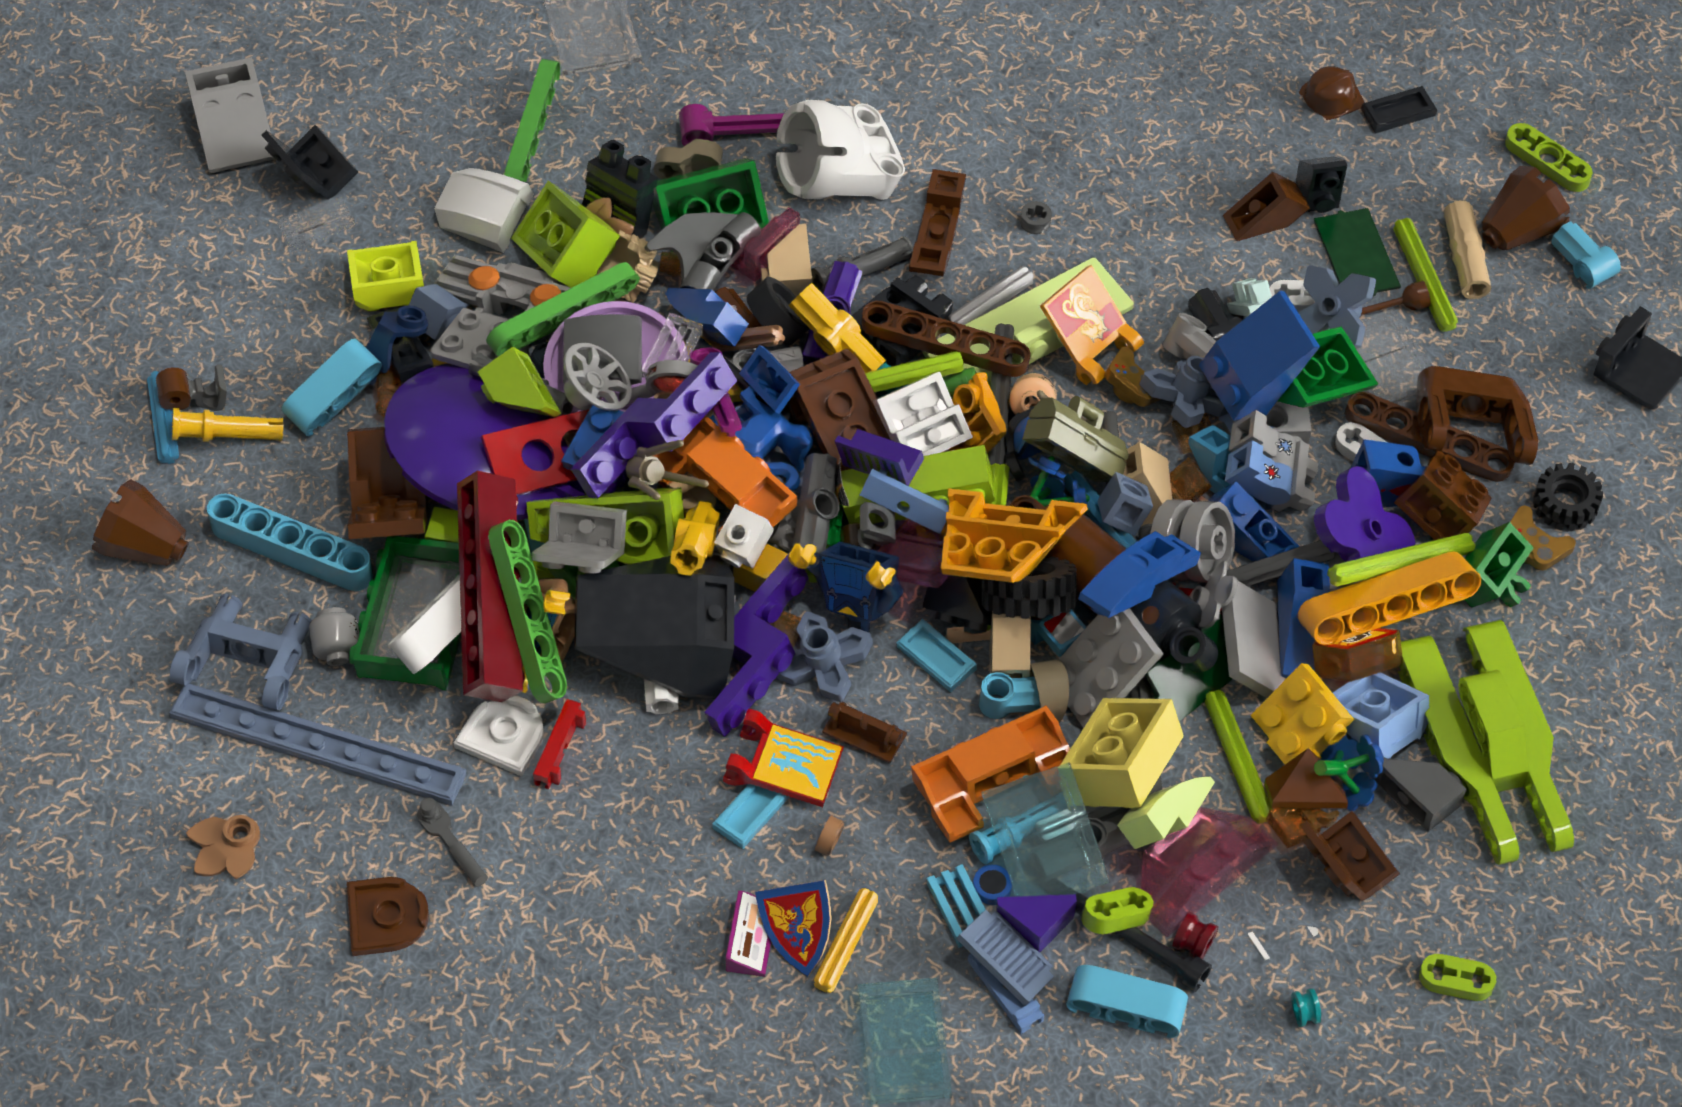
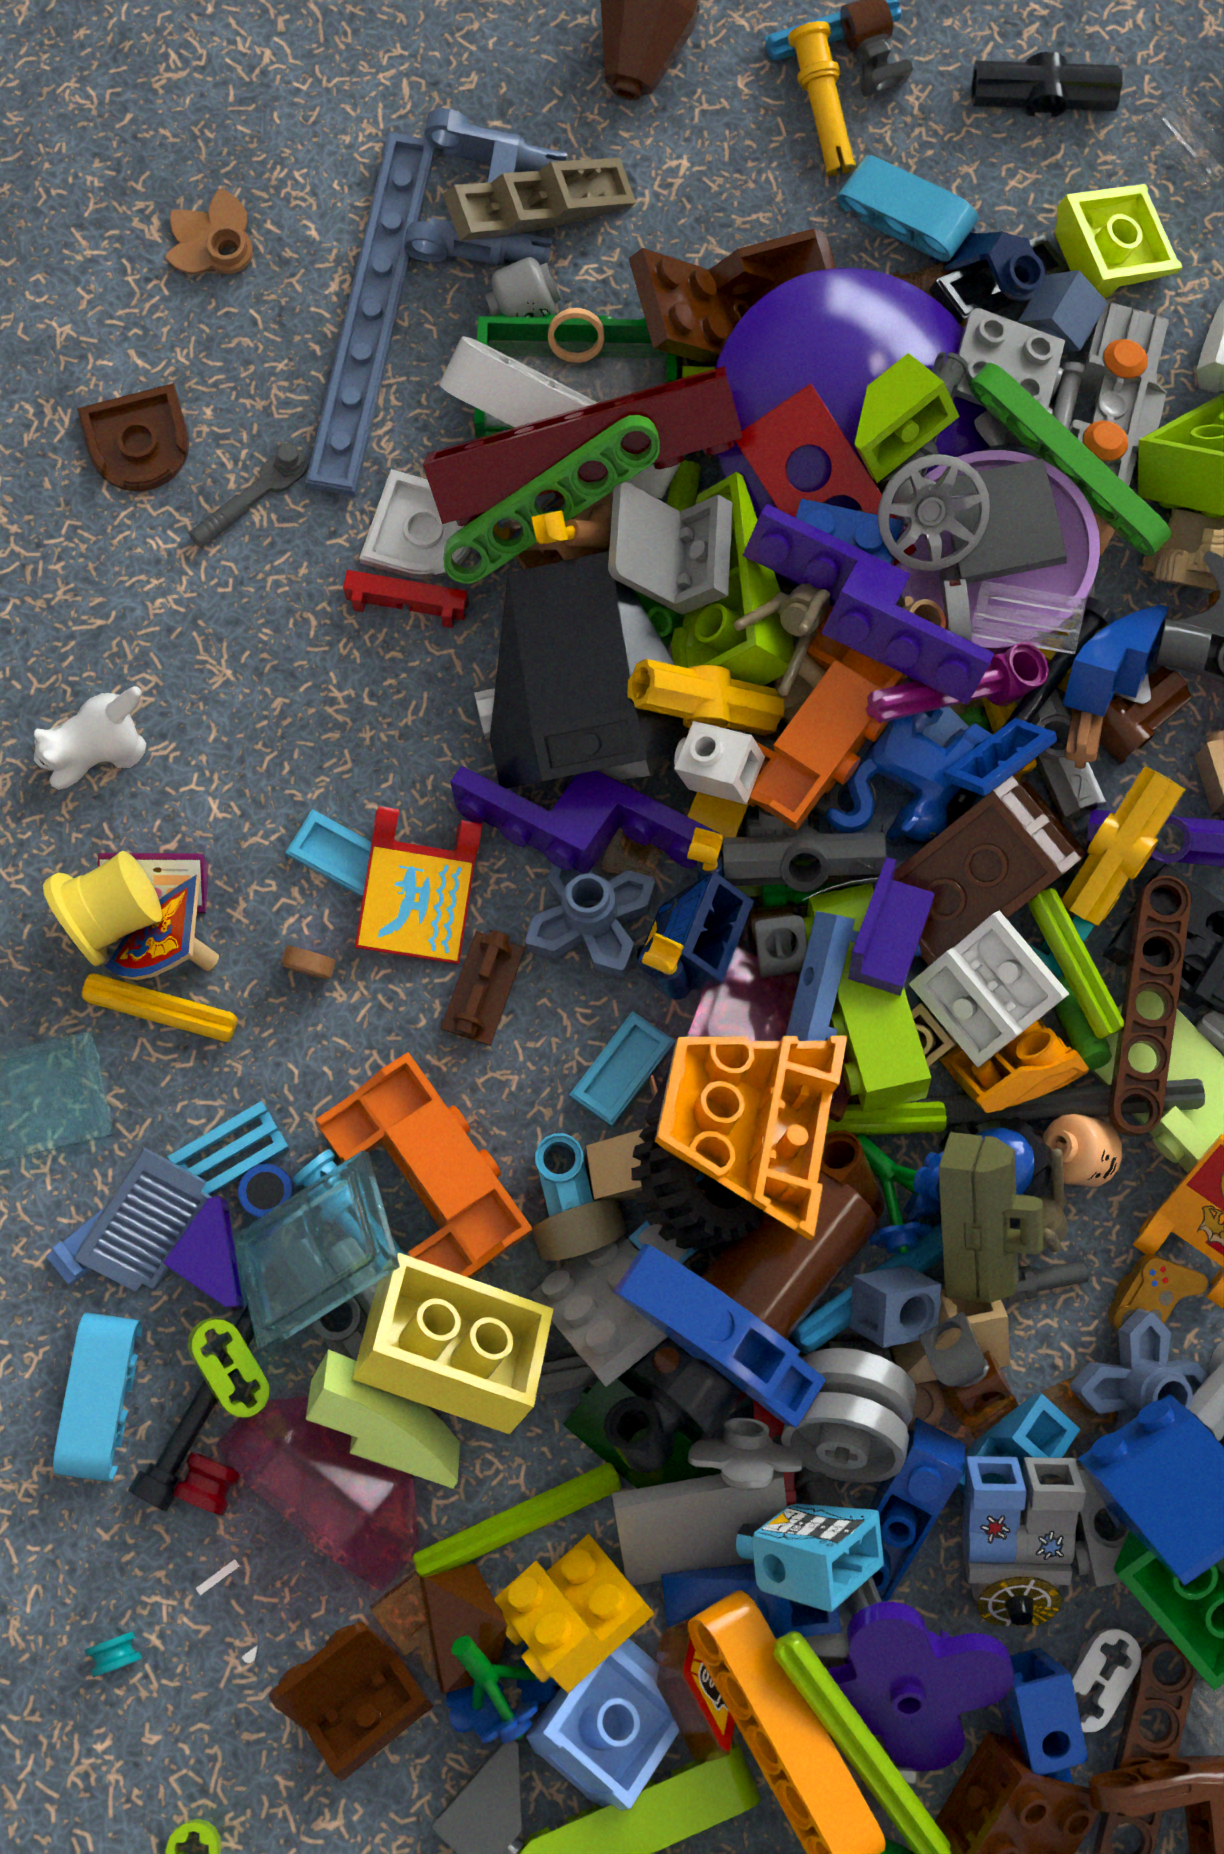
camera: 80 degrees right, 20 degrees up
medium azure beam [207,493,373,591] -> none
black tyre [746,277,810,345] -> none
none -> white animal [34,686,146,790]
none -> light yellow piece [43,851,162,966]
none -> dark tan slope [443,158,636,241]
none -> light nougat piece [548,308,604,363]
none -> medium azure torso [736,1504,884,1612]
none -> dark grey leg [919,1311,1013,1416]
none -> black piece [971,52,1123,117]
none -> piece [977,1577,1062,1626]

